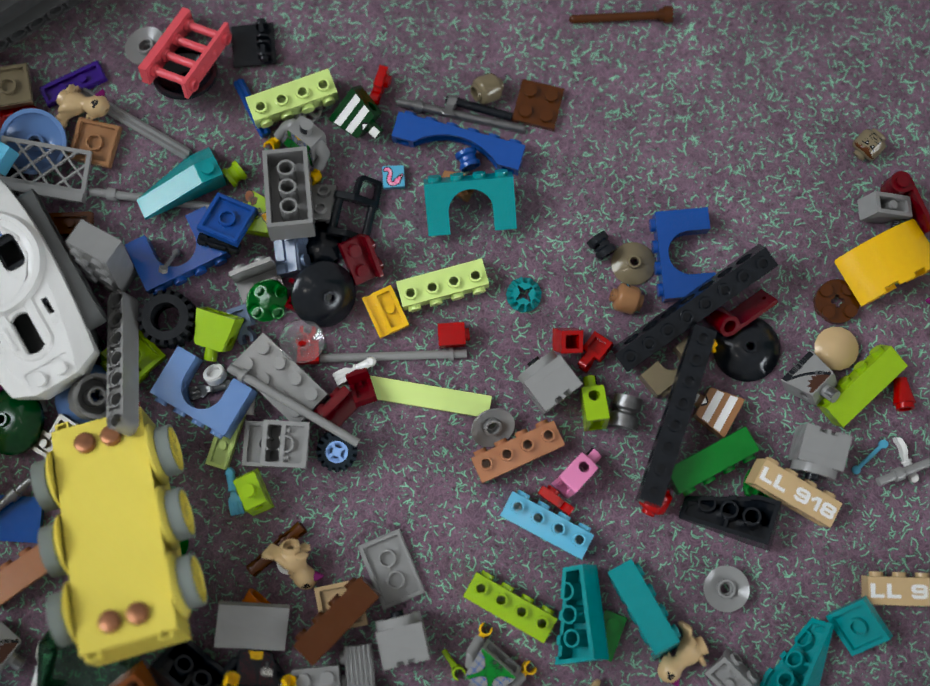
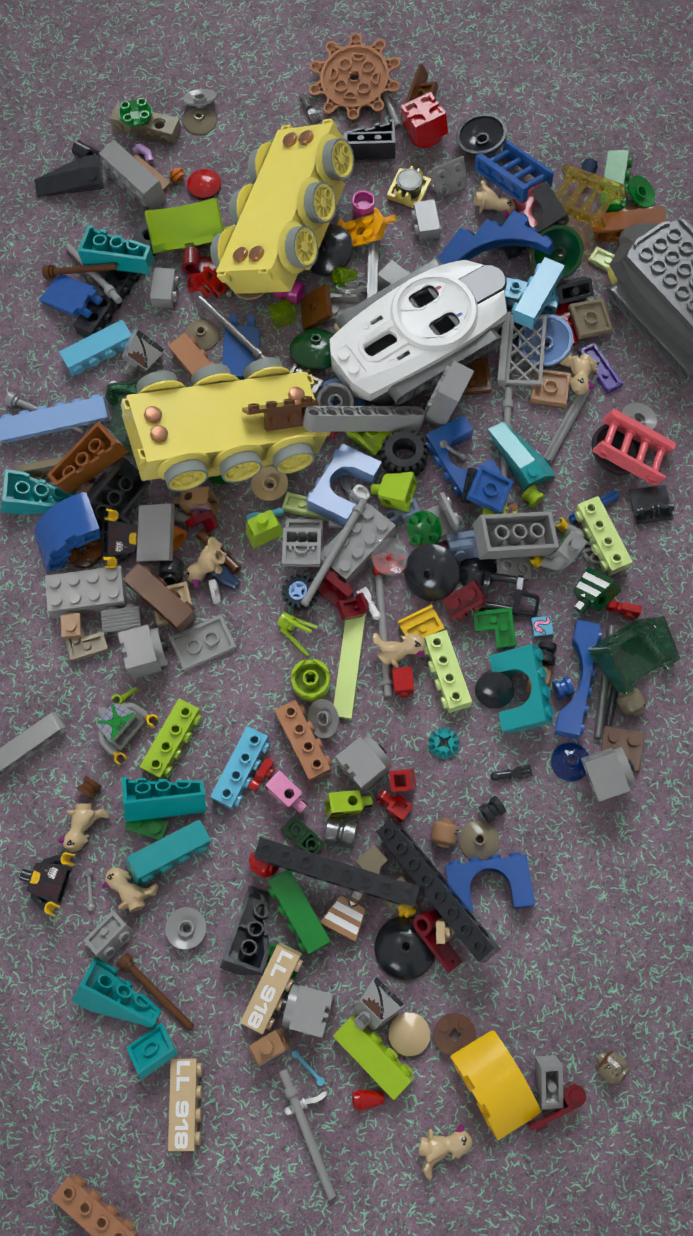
camera: 90 degrees right, 10 degrees down
none -> reddish brown piece [116,952,194,1031]
none -> black head [159,556,184,585]
none -> medium nougat torso [172,486,219,518]
none -> light grey pin [174,509,191,528]
none -> dark red bracket [185,510,218,532]
none -> white tile [209,579,221,604]
none -> dark blue cone [211,566,241,591]
none -> reddish brown bracket [242,396,319,431]
none -> medium nougat torso [247,1028,292,1068]
none -> tan dish [251,466,288,501]
none -> lime plant [277,612,318,657]
none -> dark green slope [281,815,325,854]
none -> lime brick [291,659,331,703]
none -> tan animal [373,633,425,668]
none -> tan plate [436,917,455,944]
none -> green plate [473,607,517,649]
none -> black dish [475,672,514,708]
none -> black piece [490,764,533,781]
none -> black wheel [538,641,557,666]
none -> clear blue dish [551,742,589,782]
none -> light grey piece [581,747,636,802]
none -> clear green windscreen [588,616,681,694]

